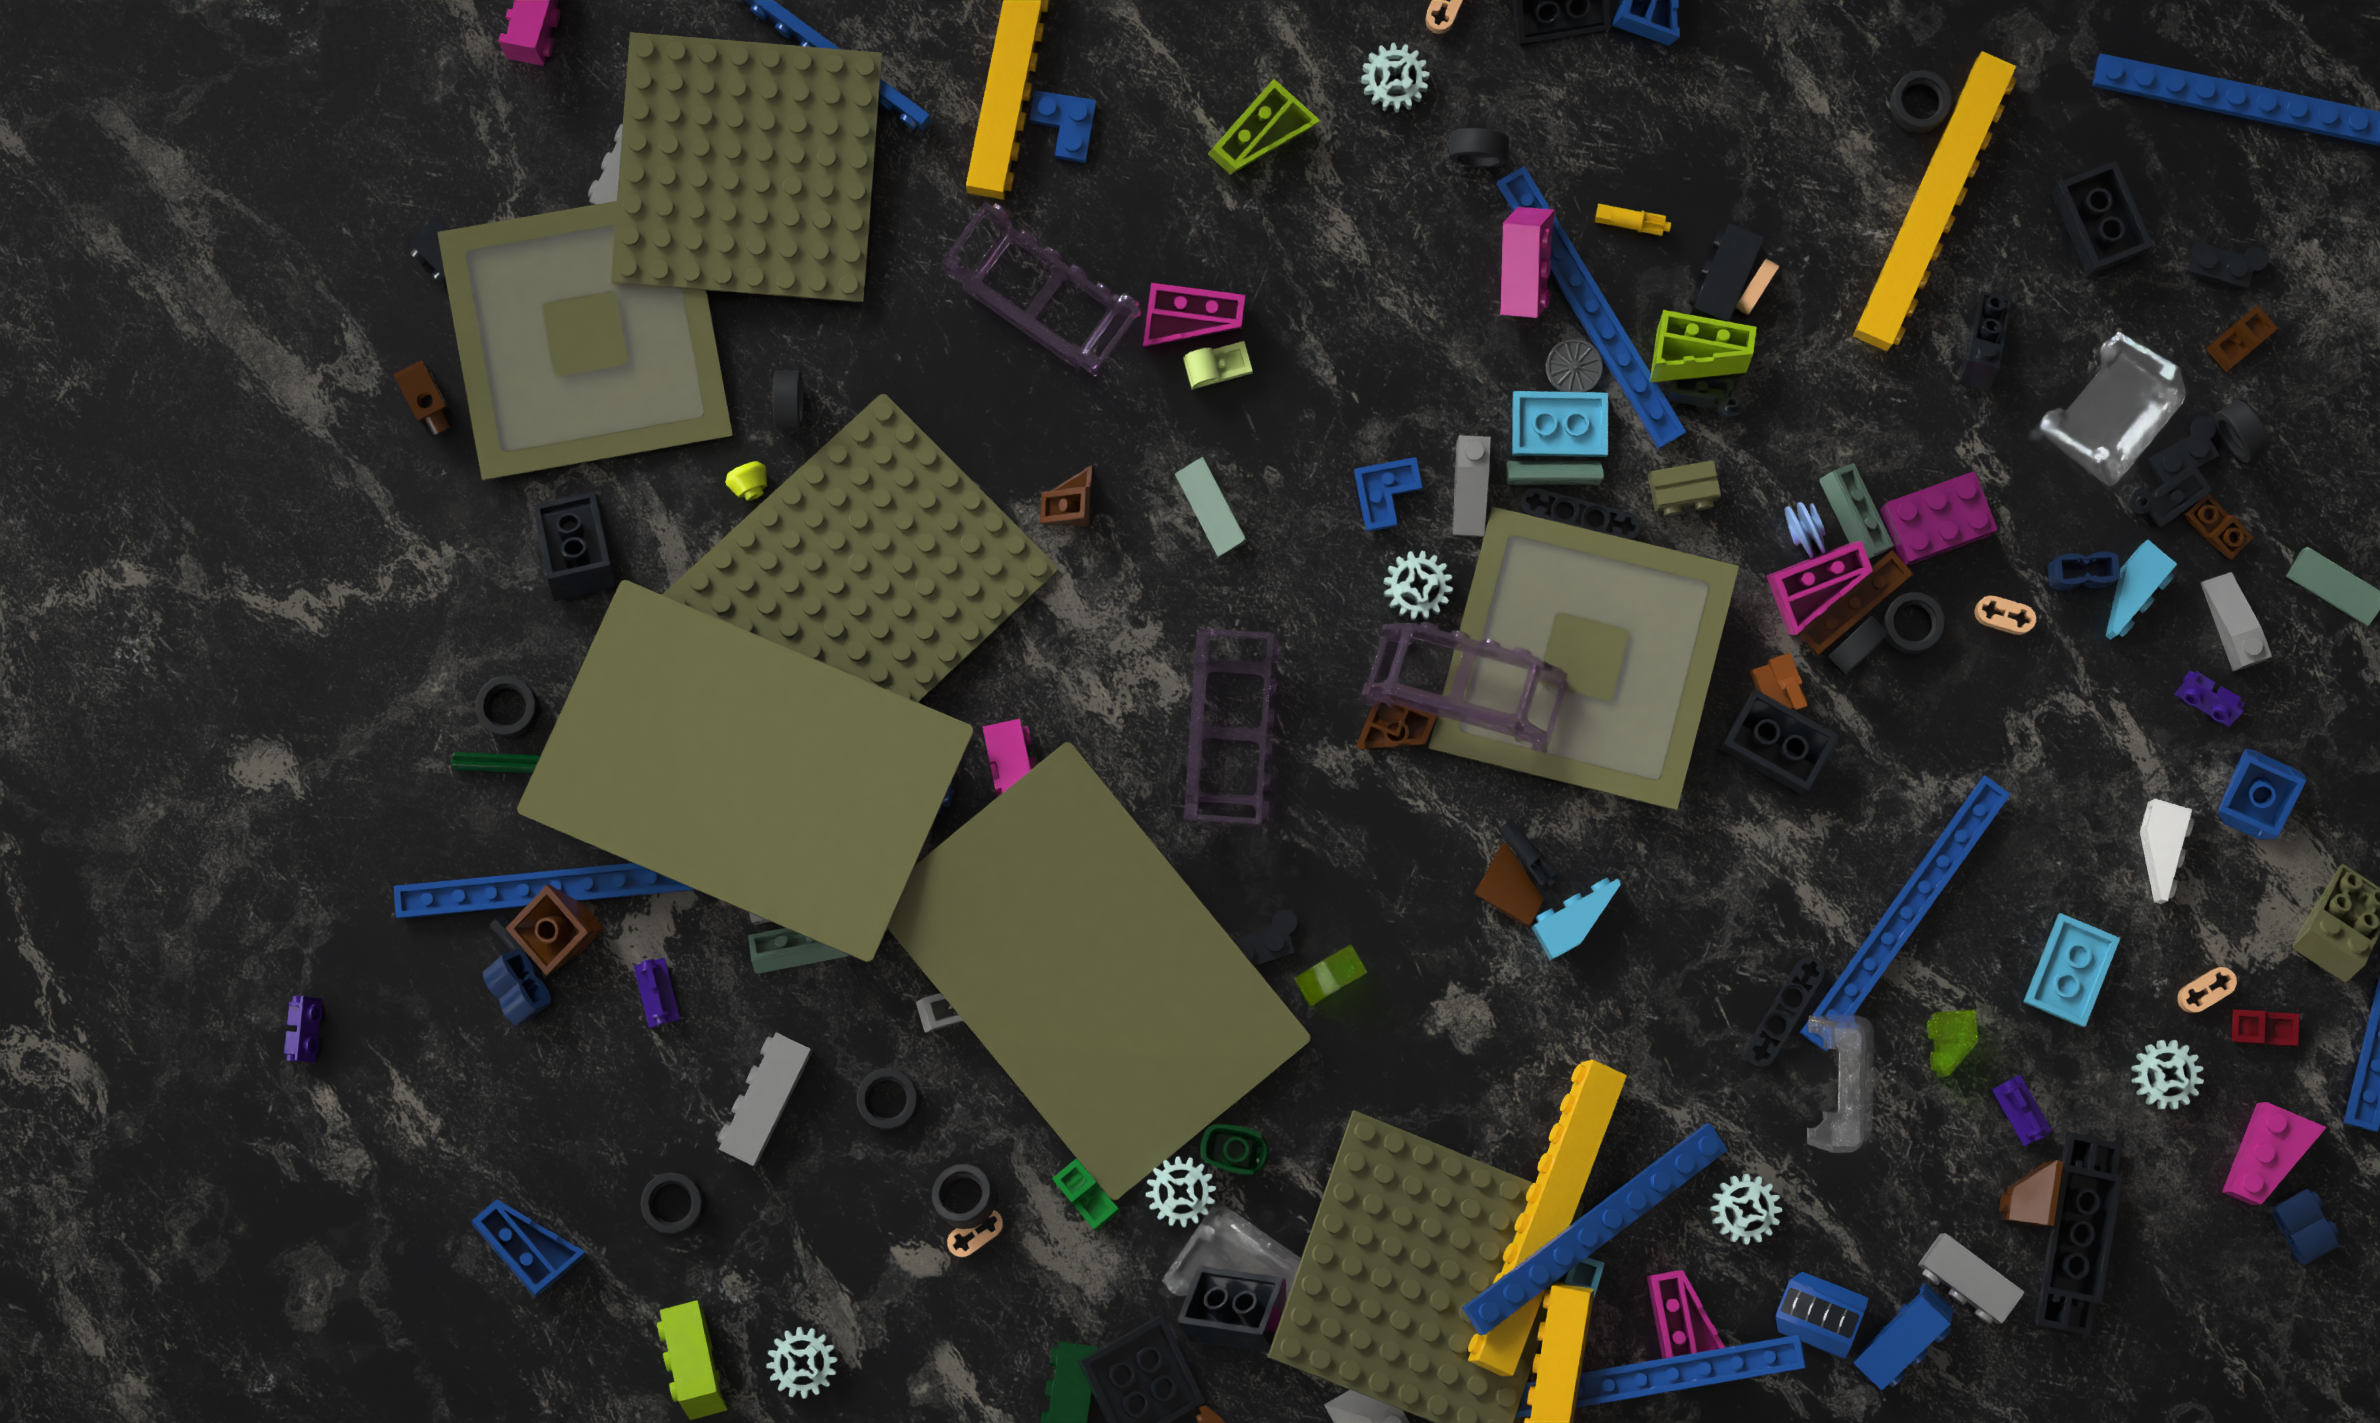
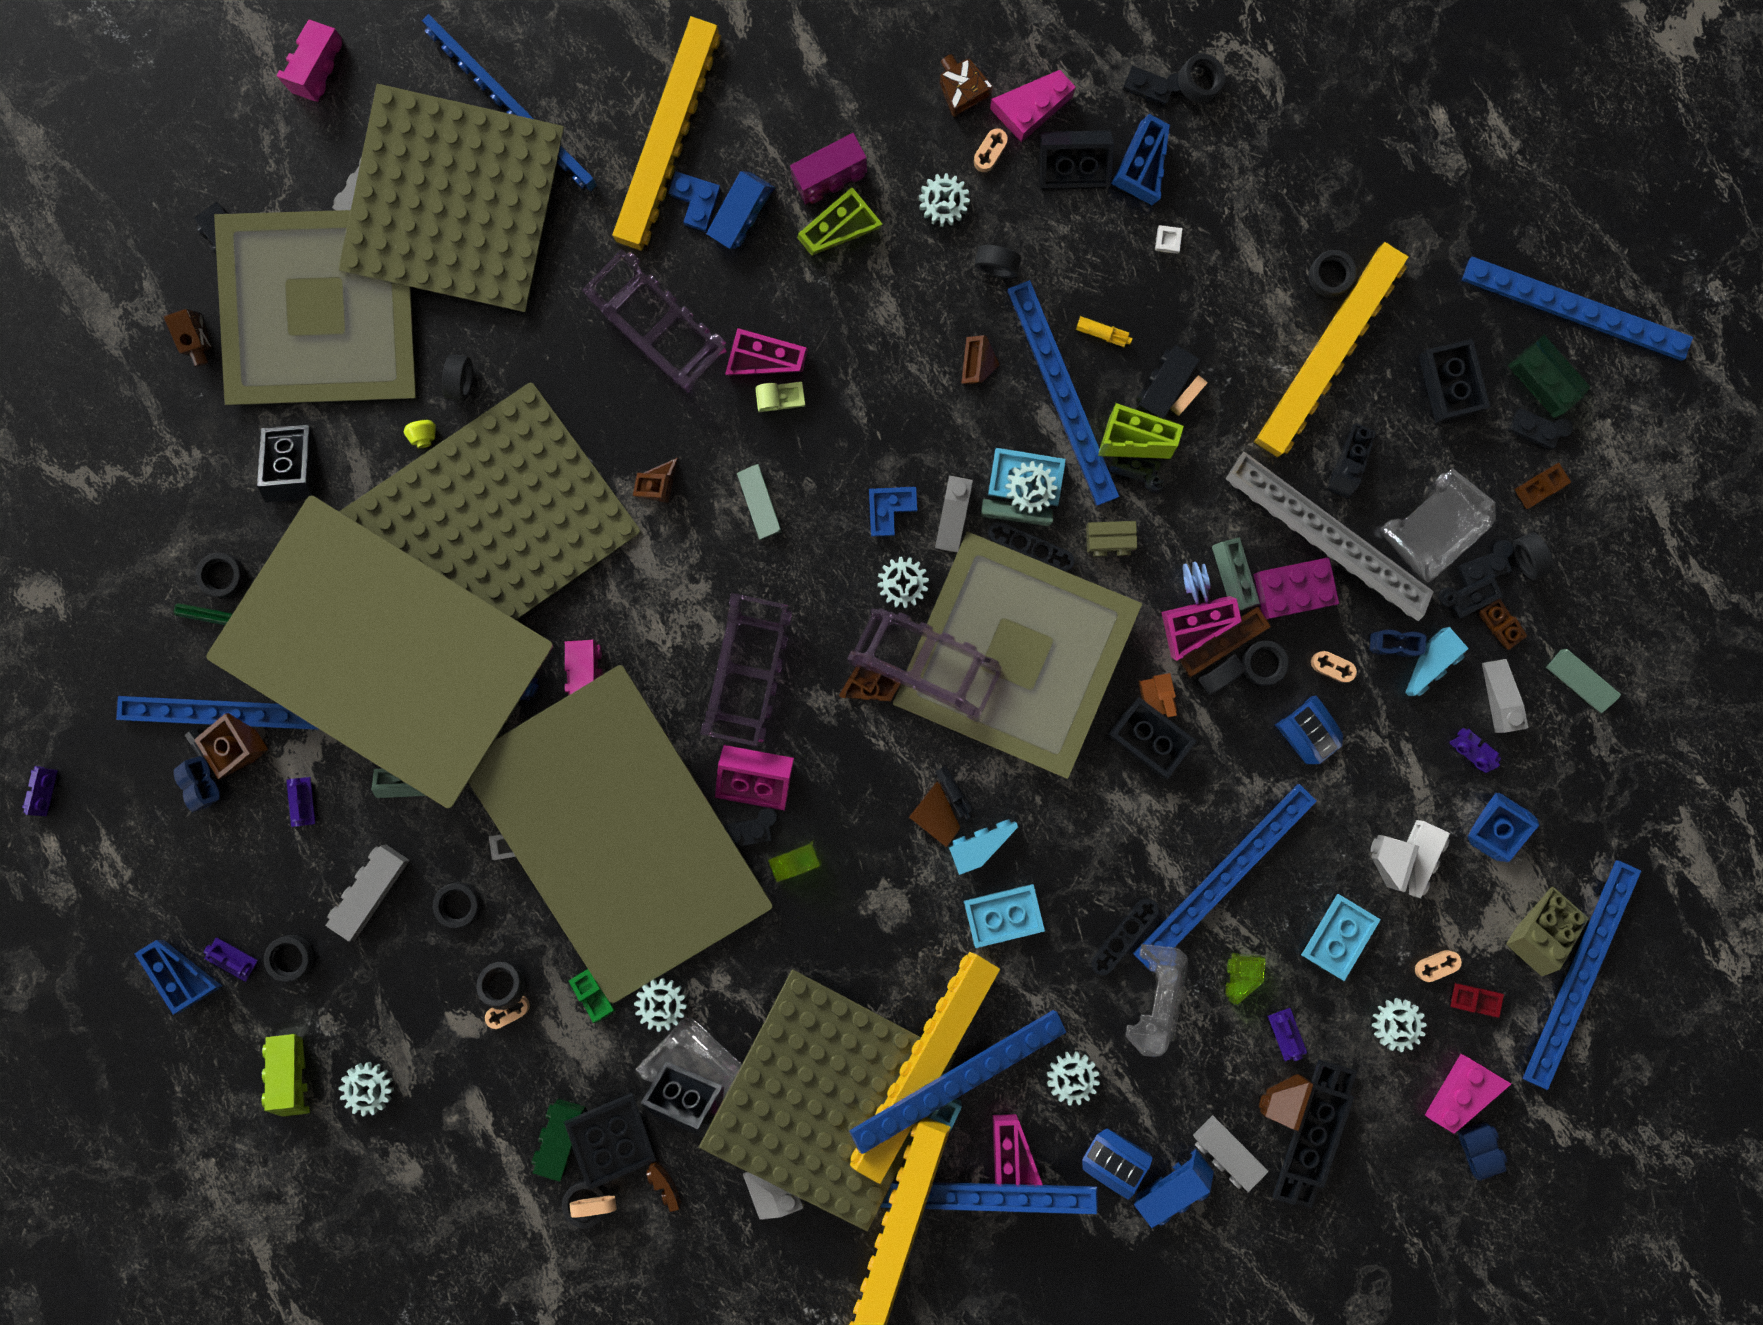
camera: 10 degrees right, 5 degrees up
dark green piece [1200,1124,1270,1175] -> none
dark pink wedge [1500,207,1555,318] -> none
dark grey wheel [1546,339,1603,392] -> none
none -> dark purple hinge [203,937,258,982]
none -> blue wedge [706,171,775,249]
none -> dark pink slope [715,745,794,811]
none -> magenta brick [790,133,867,204]
none -> reddish brown slope [961,335,1000,384]
none -> medium azure plate [964,884,1045,948]
none -> light aqua gear [1005,461,1057,514]
none -> white plate [1155,225,1182,254]
none -> light grey plate [1226,452,1434,621]
none -> blue slope [1275,696,1343,764]
none -> slope [1371,835,1419,892]
none -> clear green slope [1508,334,1591,418]

